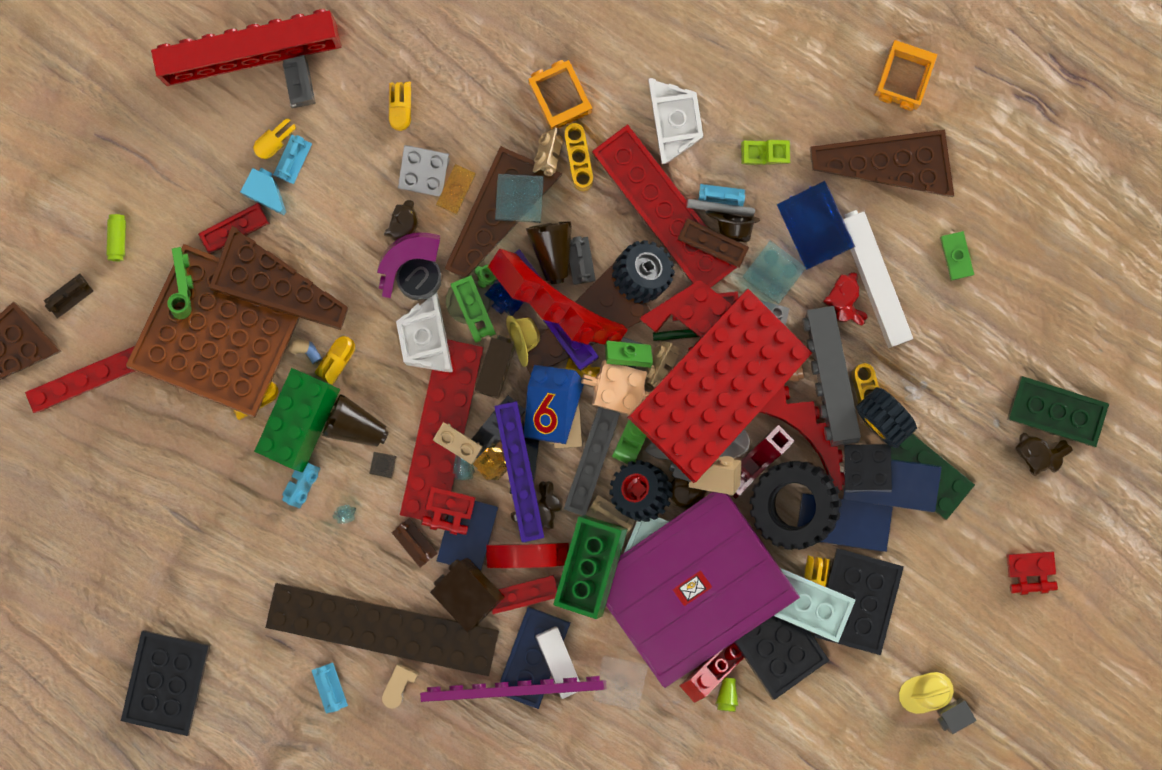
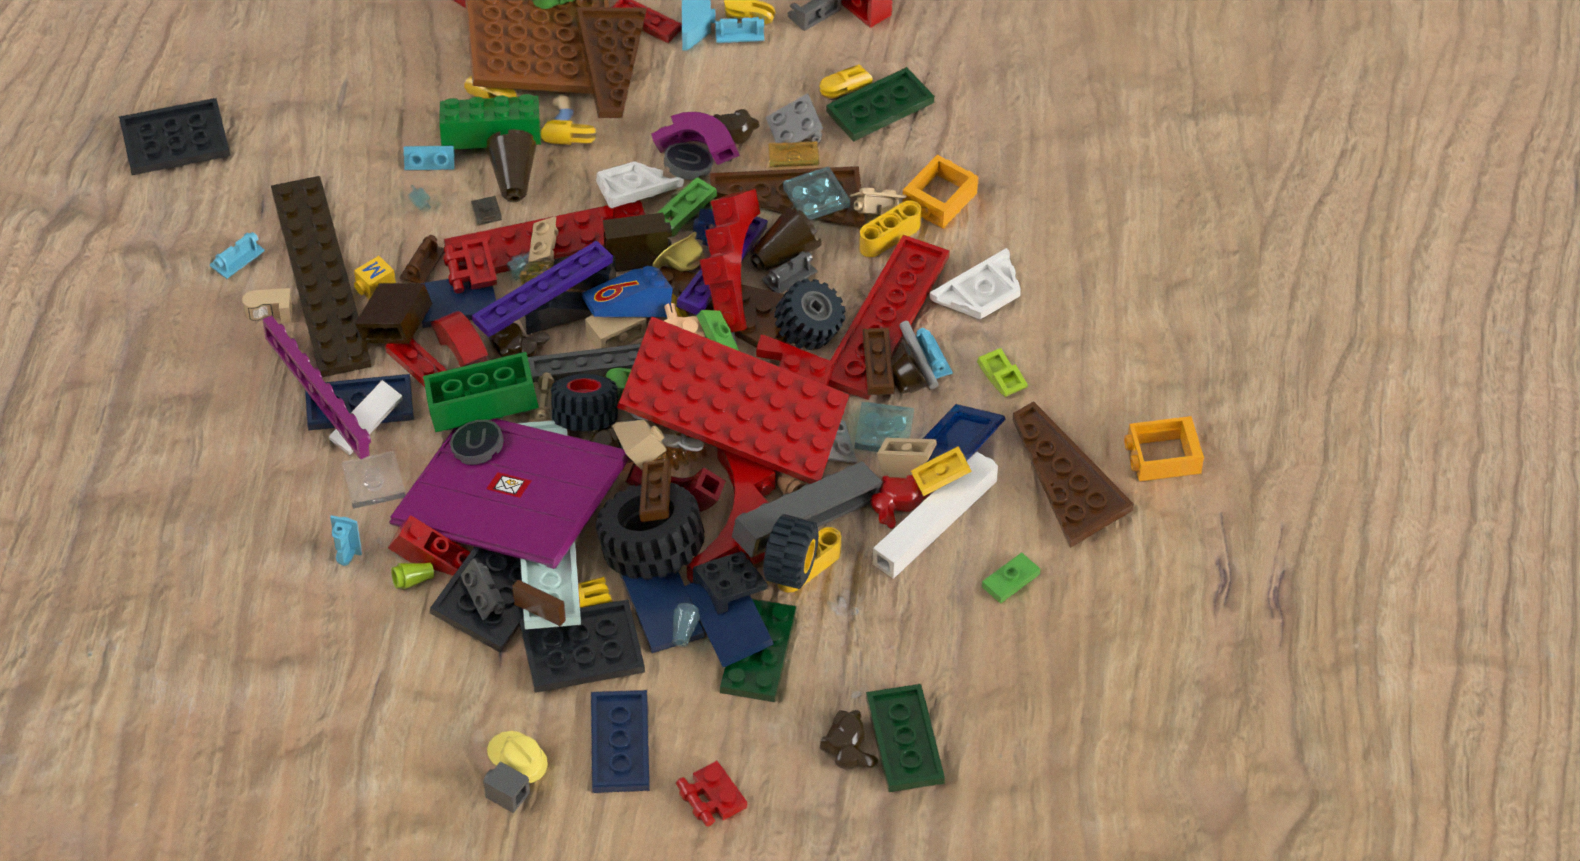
camera: 60 degrees right, 35 degrees down
none -> medium azure hinge [330,515,362,566]
none -> yellow brick [354,256,396,299]
none -> tile [450,420,504,465]
none -> dark grey hinge [460,559,505,620]
none -> reddish brown tile [512,580,566,626]
none -> dark blue tile [591,690,650,793]
none -> reddish brown tile [639,459,671,522]
none -> clear light blue cone [672,603,700,647]
none -> dark green plate [826,67,935,142]
none -> tan slope [877,438,937,478]
none -> yellow plate [911,446,972,496]

